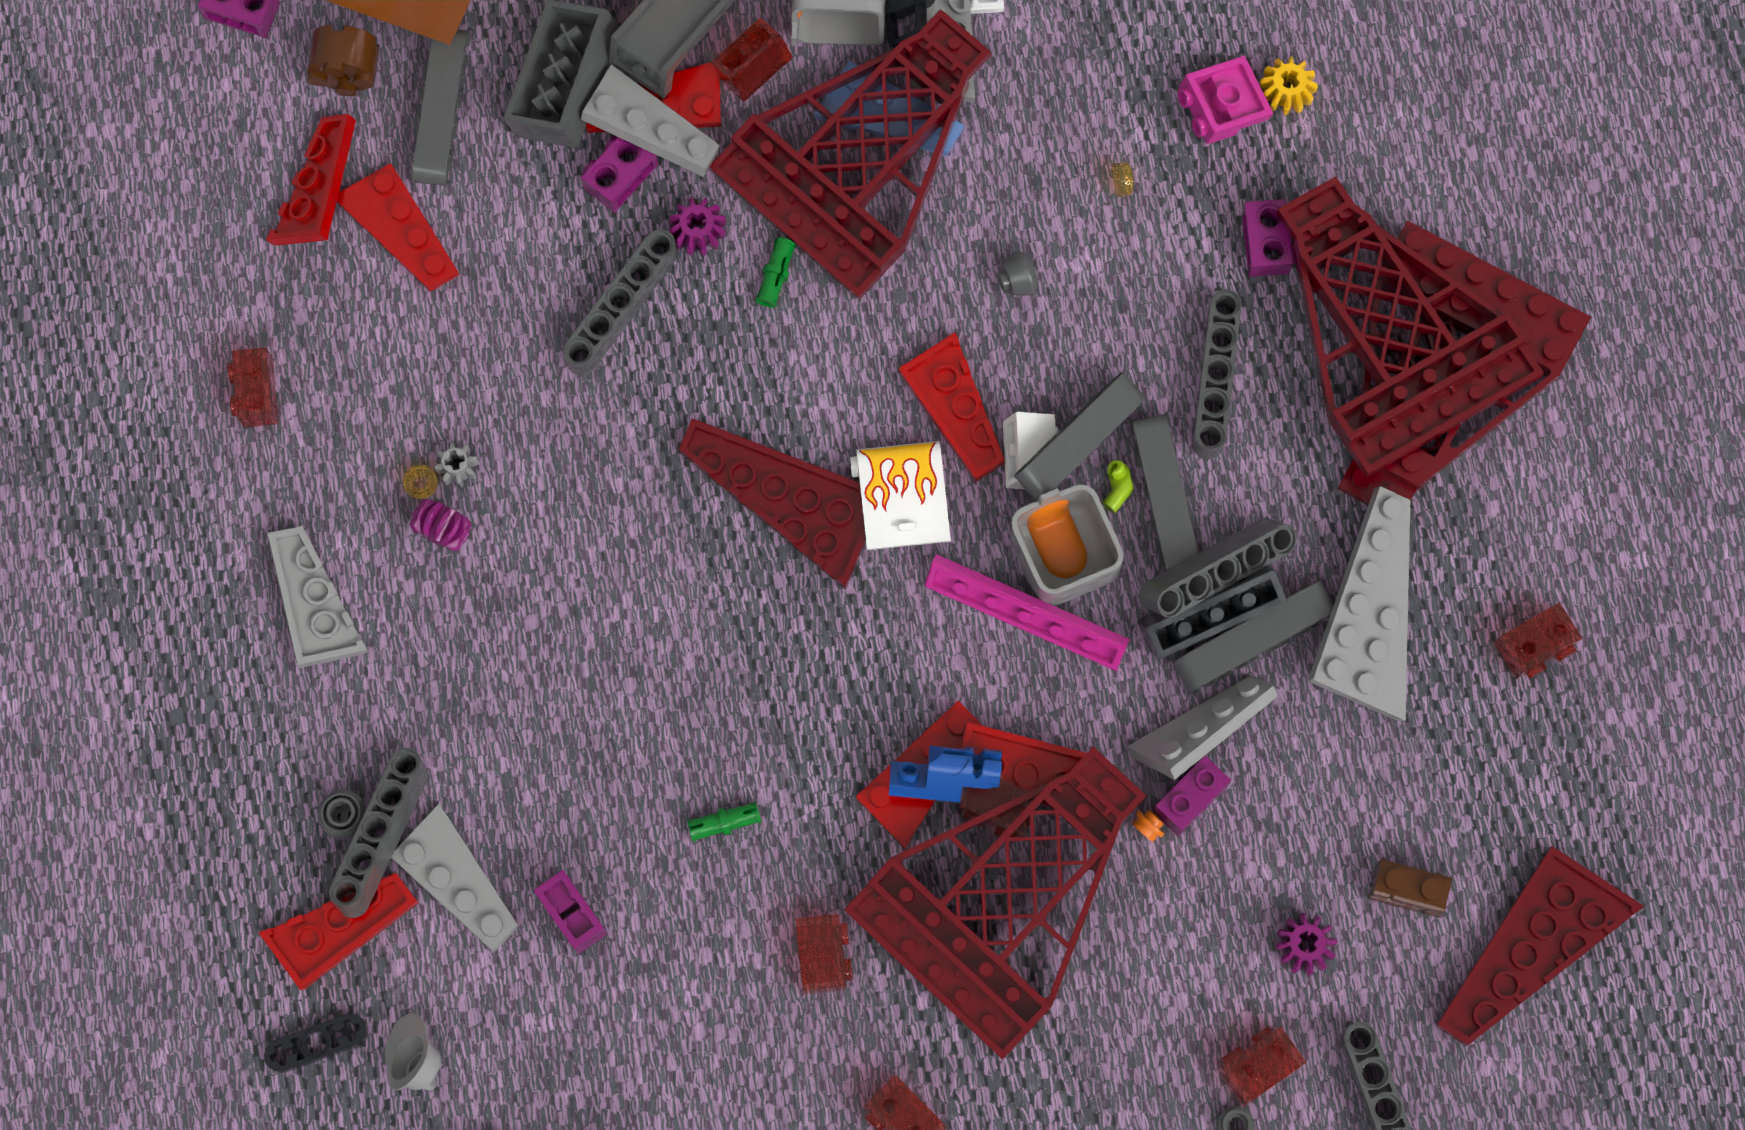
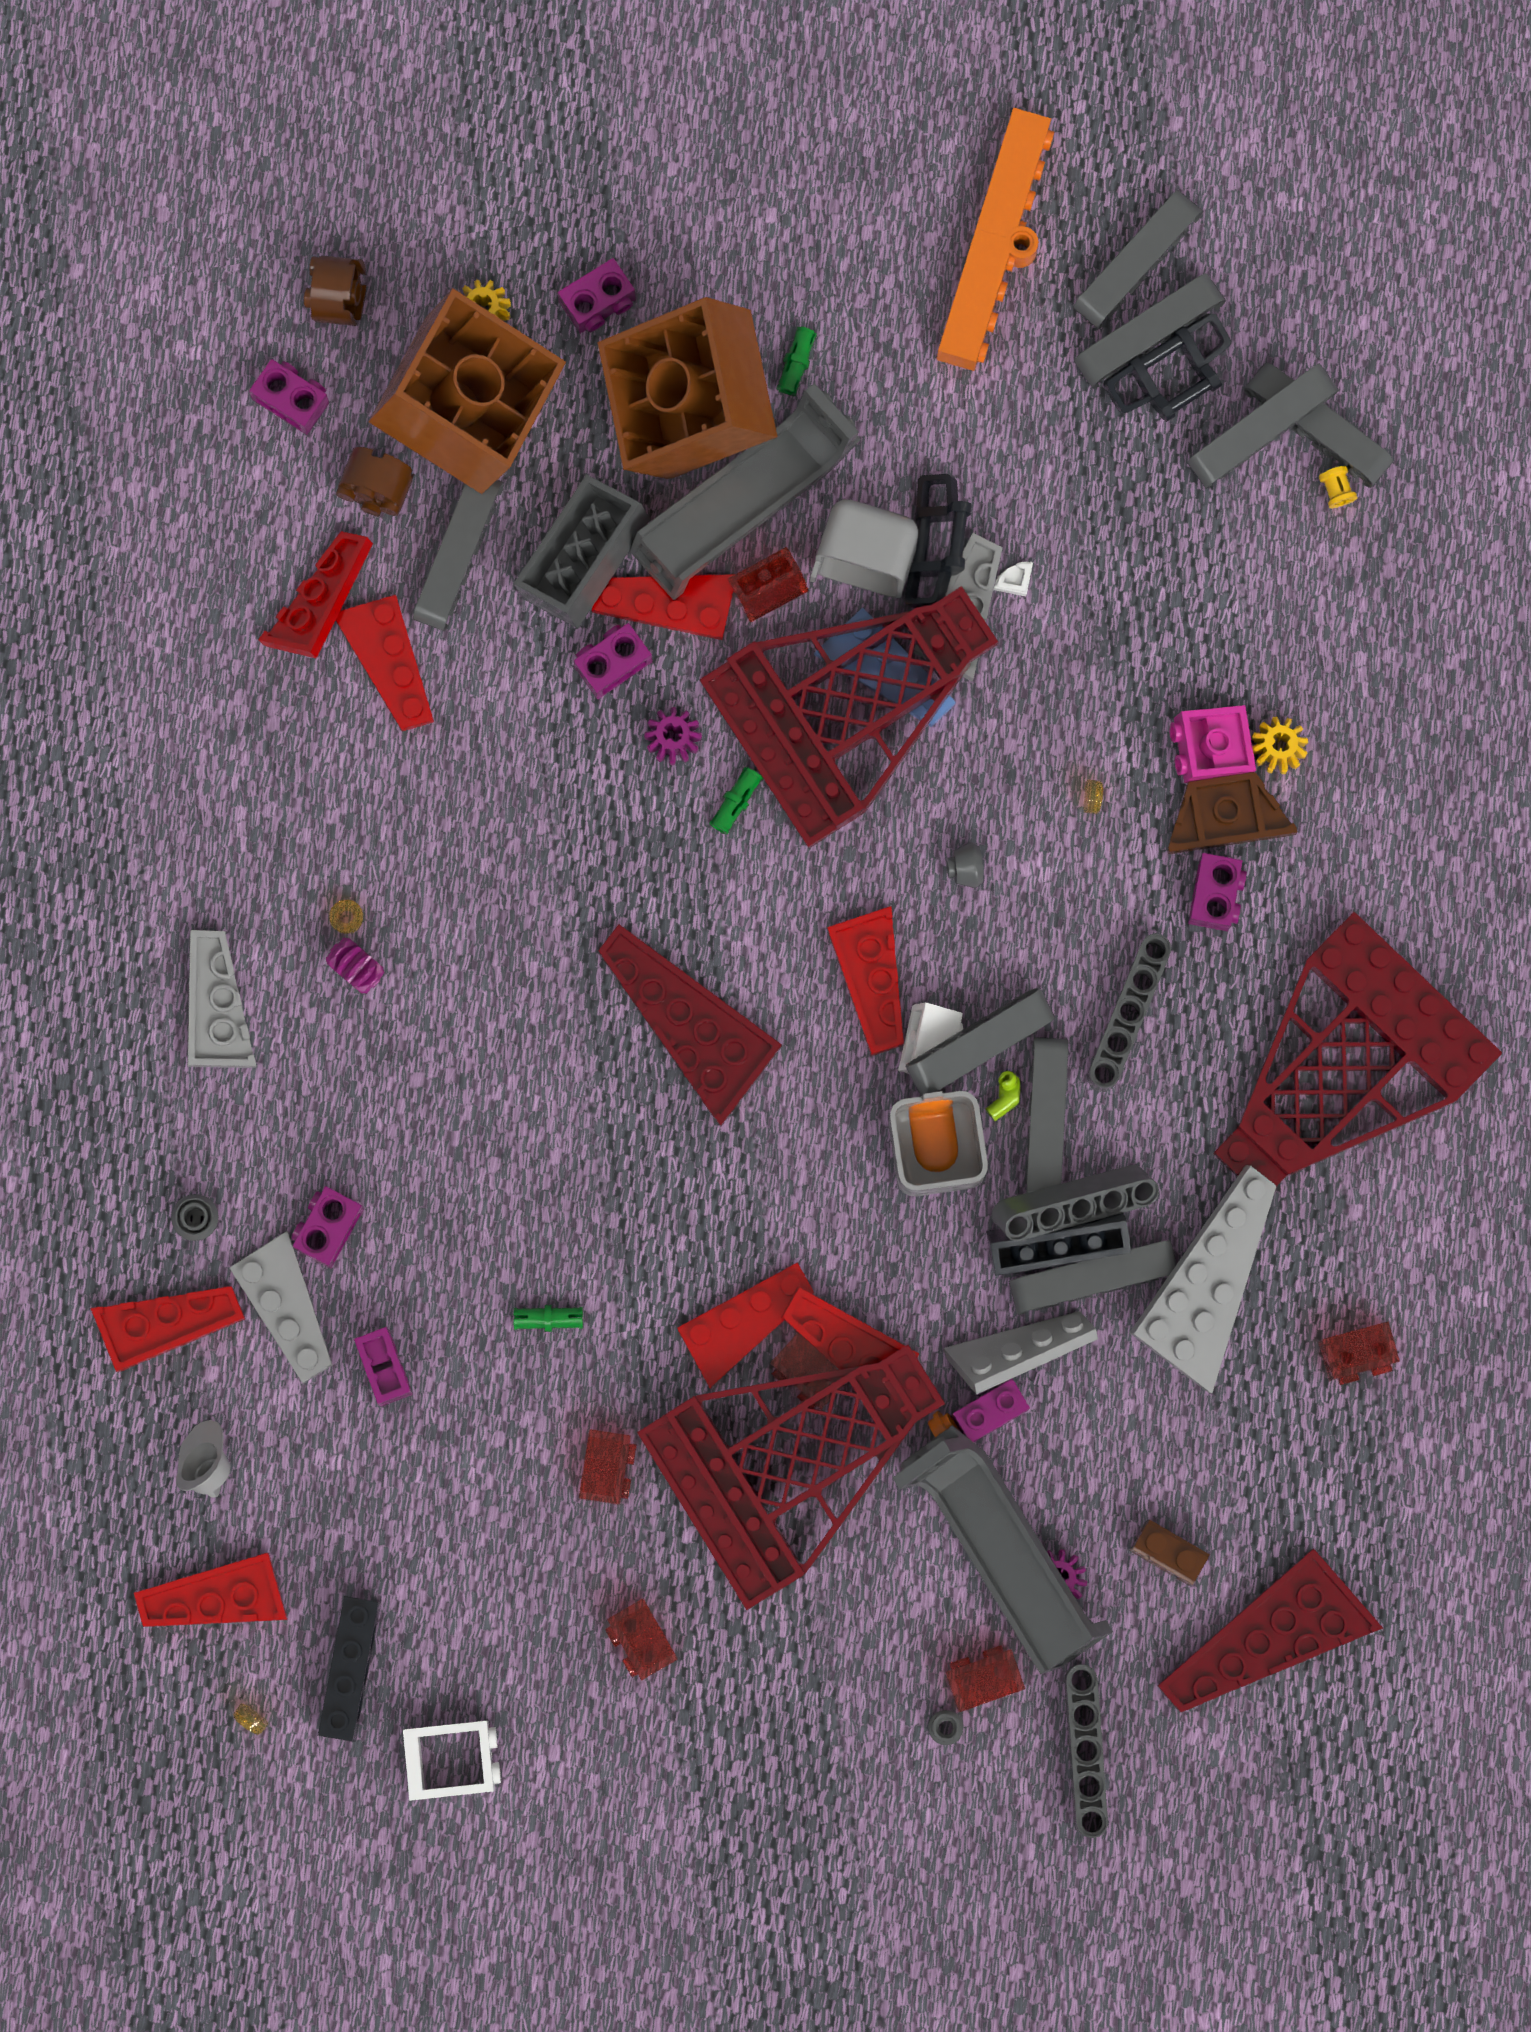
camera: 10 degrees right, 5 degrees up
clear red brick [227,347,279,428] -> none
black beam [264,1014,368,1073] -> none
dark grey beam [329,748,429,918] -> none
light grey gear [434,442,479,488] -> none
dark grey beam [563,229,677,375] -> none
light grey wing [581,64,720,177] -> none
white door [850,441,951,550] -> none
blue plate [889,746,1002,803] -> none
dark pink tile [924,554,1130,671] -> none
dark red wing [1276,176,1544,478] -> none
none -> magenta brick [291,1186,364,1269]
none -> dark grey panel [893,1426,1113,1674]
none -> reddish brown wing [1167,772,1297,854]

